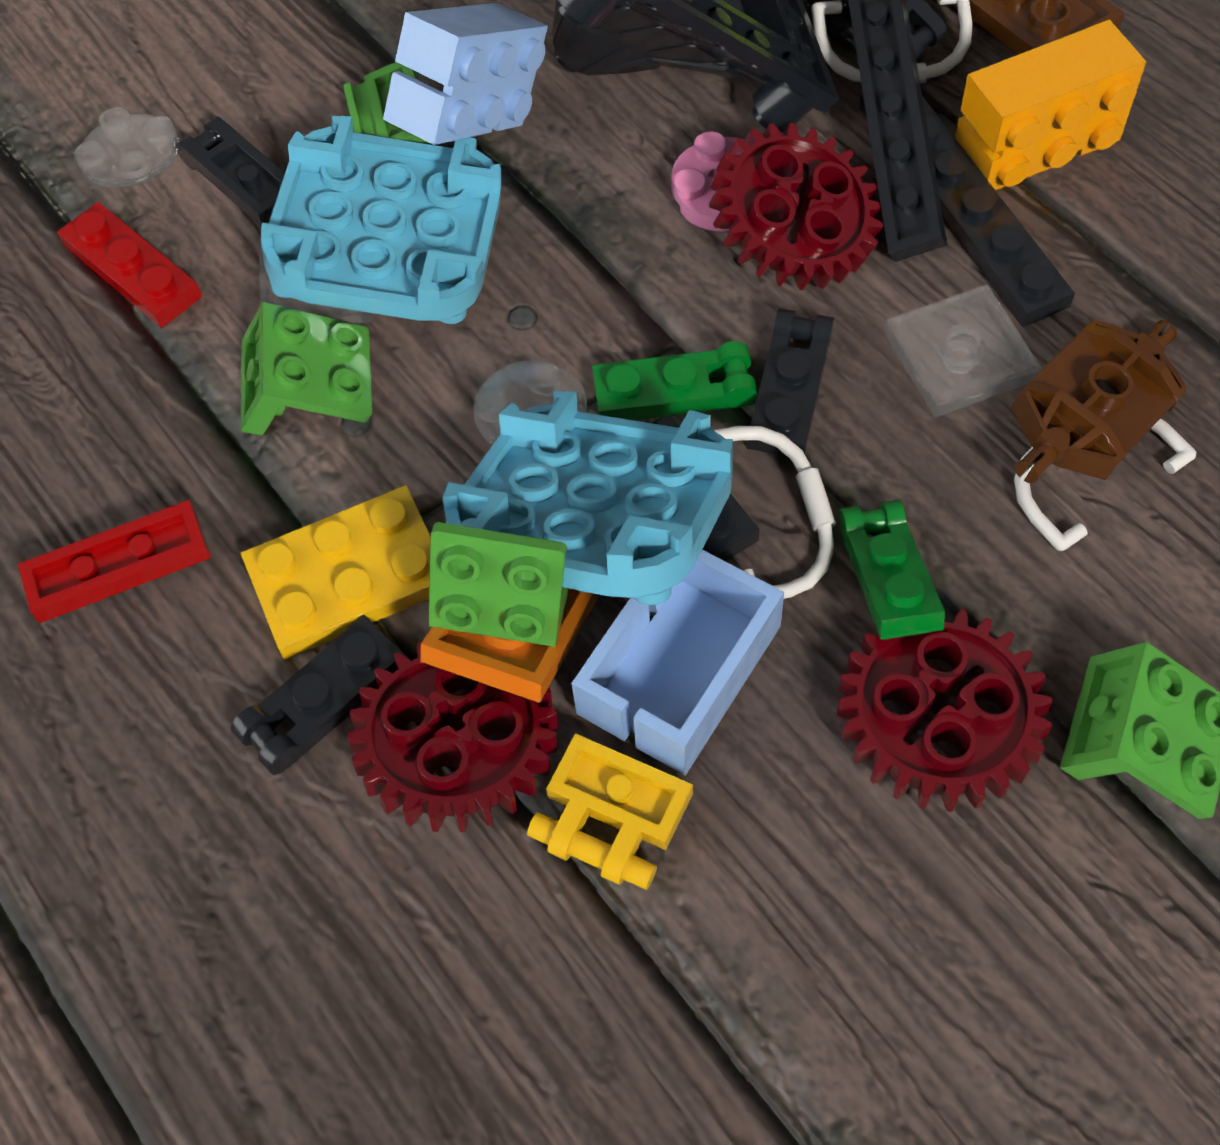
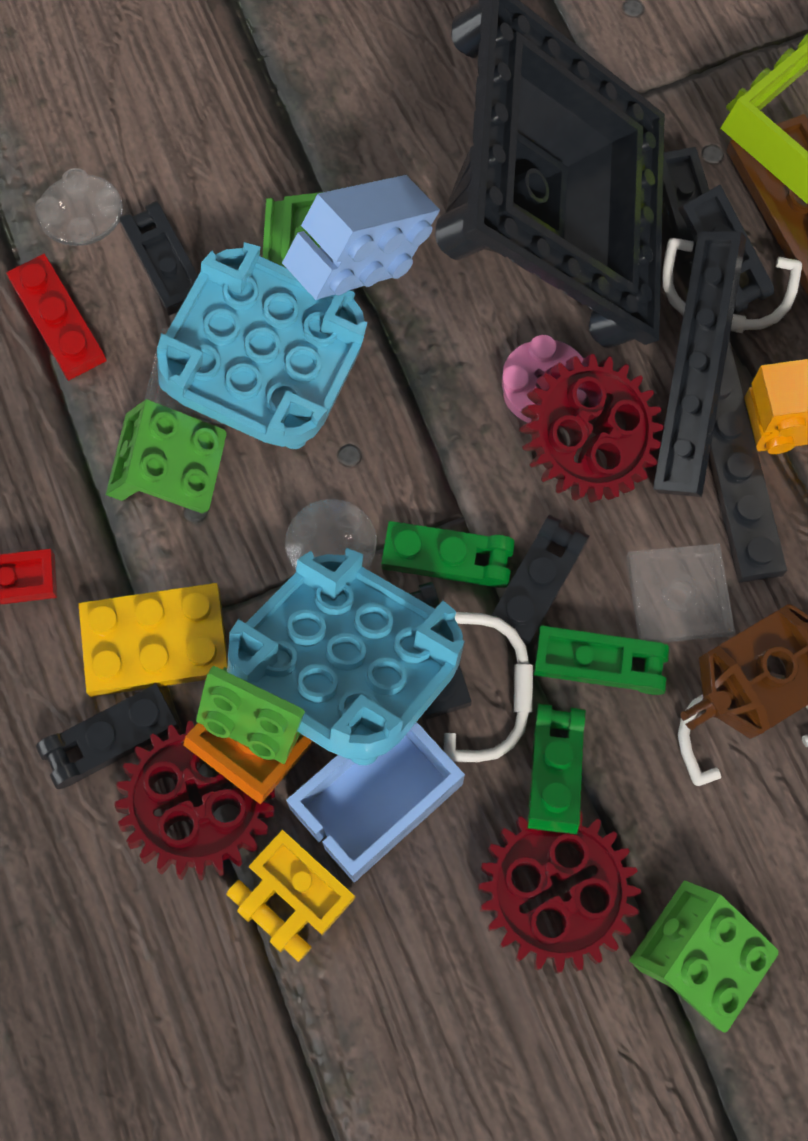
camera: 10 degrees right, 10 degrees up
none -> green plate [534,626,670,695]

